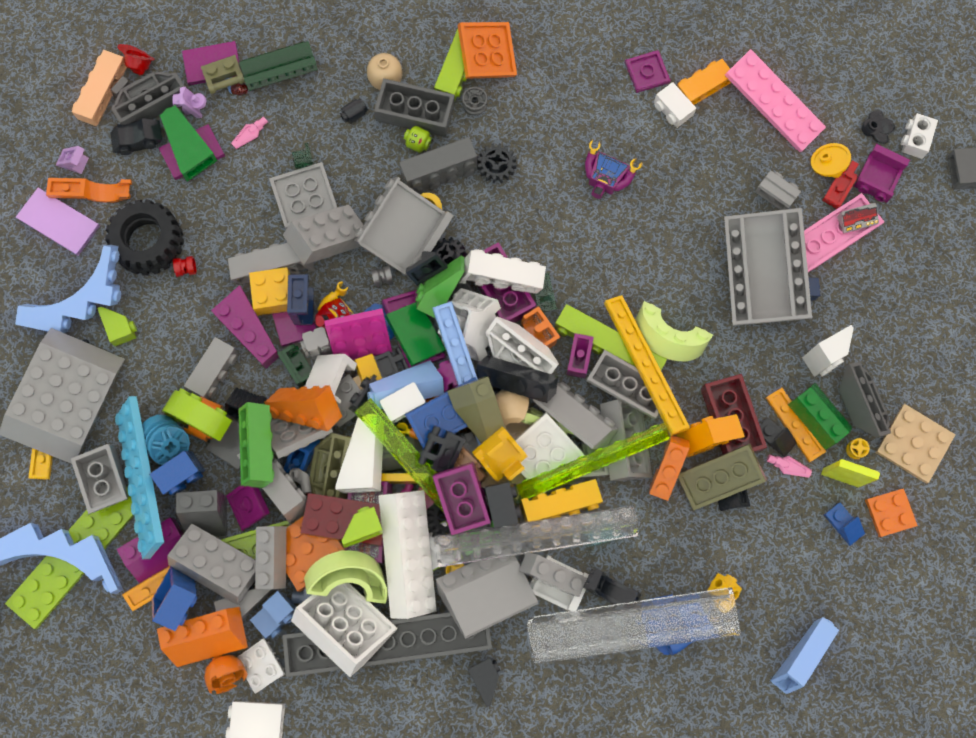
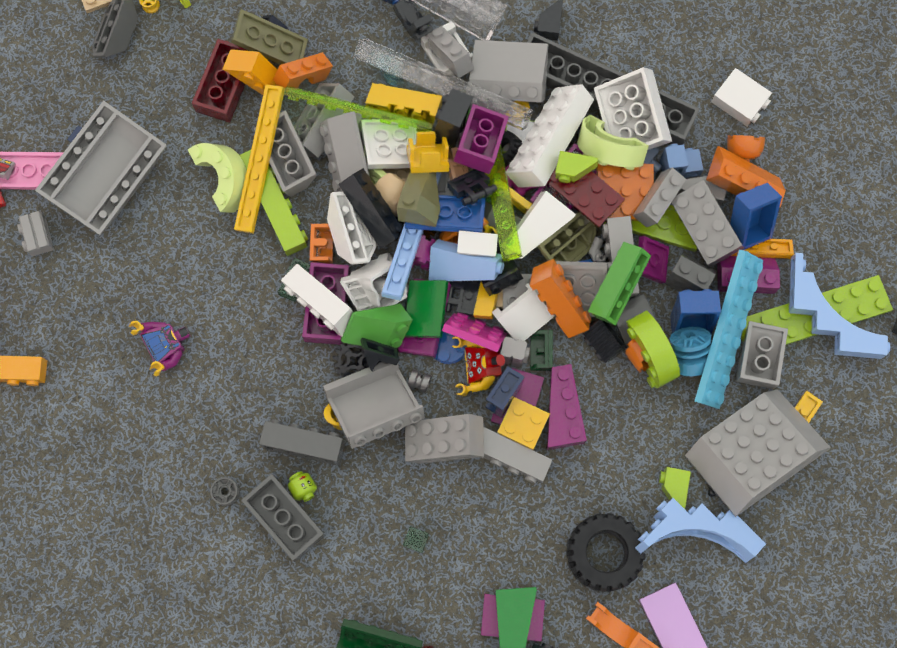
camera: 140 degrees left, 0 degrees up
red wheel [173,256,197,277] -> none
light grey brick [184,337,238,400] -> none
bright pink piece [231,117,268,149] -> none
white hinge [238,638,285,694] -> none
light grey plate [269,162,337,229] -> none
black brick [340,98,368,124] -> none
tan cylinder [367,53,403,90] -> none
lime brick [434,29,467,101] -> none
orange plate [457,22,517,79] -> none
black gear [477,143,517,183] -> none
magenta slope [566,333,594,379] -> none
magenta tile [625,50,671,93] -> none
white brick [654,82,696,128] -> none
black slope [760,417,797,457] -> none
light orange tile [765,388,826,463] -> none
bright pink piece [767,454,812,478] -> none
green slope [788,383,853,450] -> none
white slope [802,325,854,377] -> none

